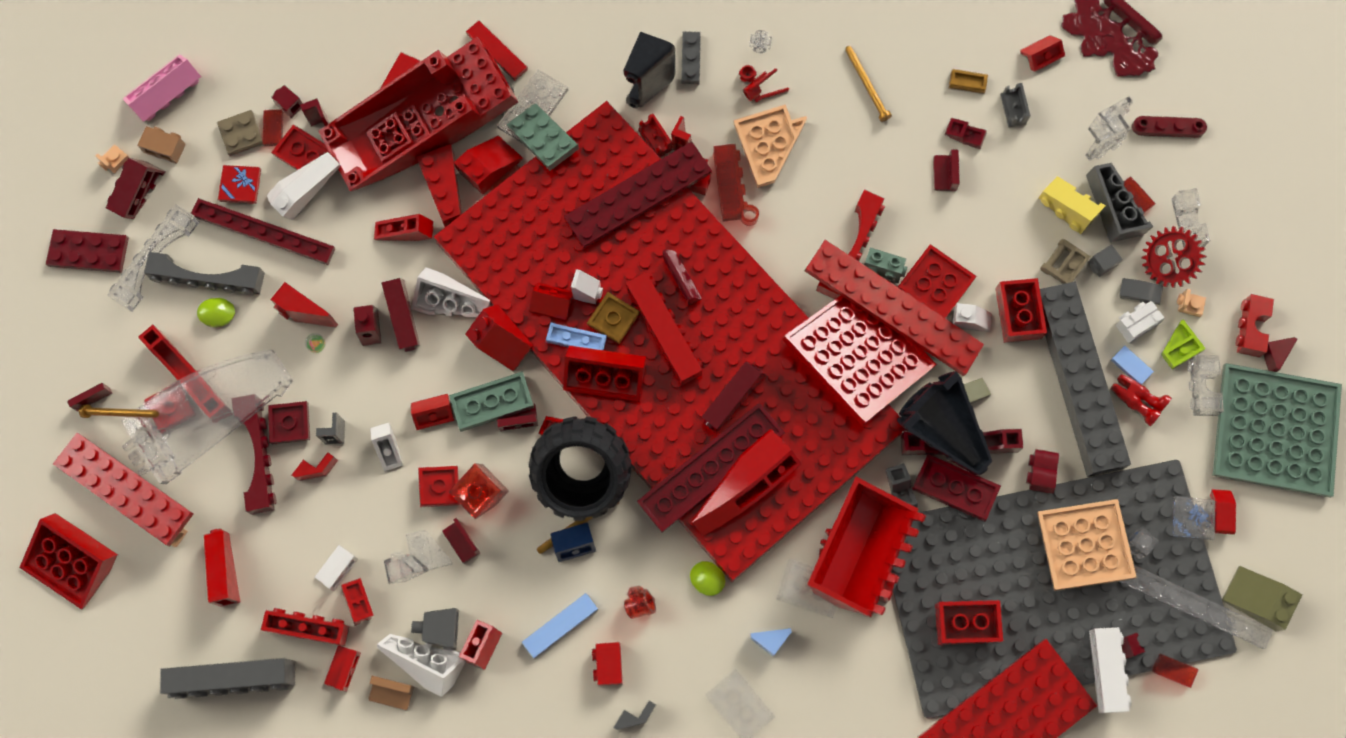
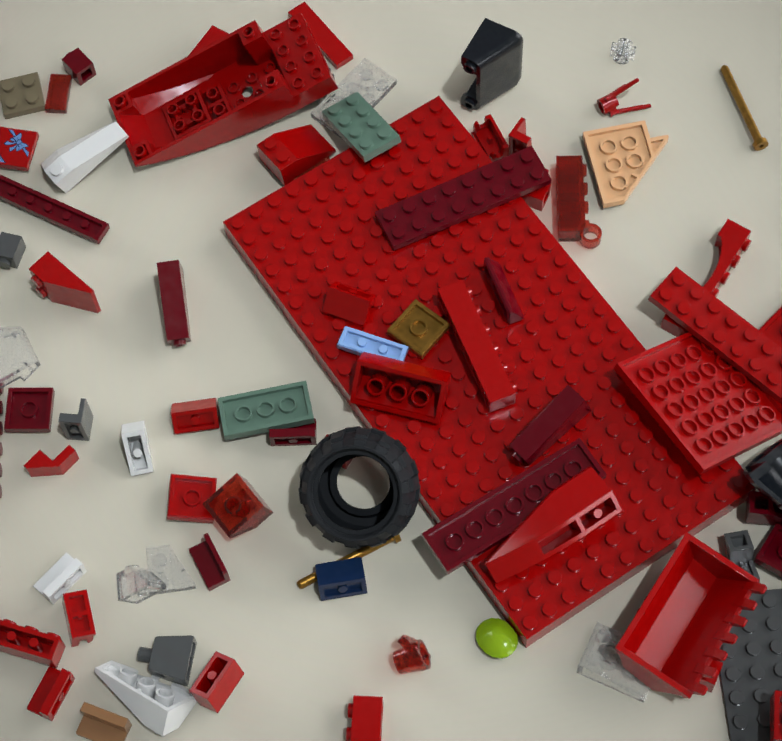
camera: 10 degrees right, 10 degrees down
red plate [271,124,330,170] -> none
dark red panel [300,98,329,127] -> none
clear tile [305,333,326,353] -> none
dark red torso [353,305,381,346] -> none
red slope [374,214,434,241] -> none
white wedge [411,267,490,317] -> none
red wedge [416,144,462,227] -> none
red slope [465,304,534,371] -> none
light blue tile [522,593,598,658] -> none
white slope [571,269,603,304] -> none
dark grey plate [682,32,701,84] -> none
red plate [739,65,757,83] -> none
light blue slope [750,628,791,656] -> none
sand green brick [864,247,908,283] -> none

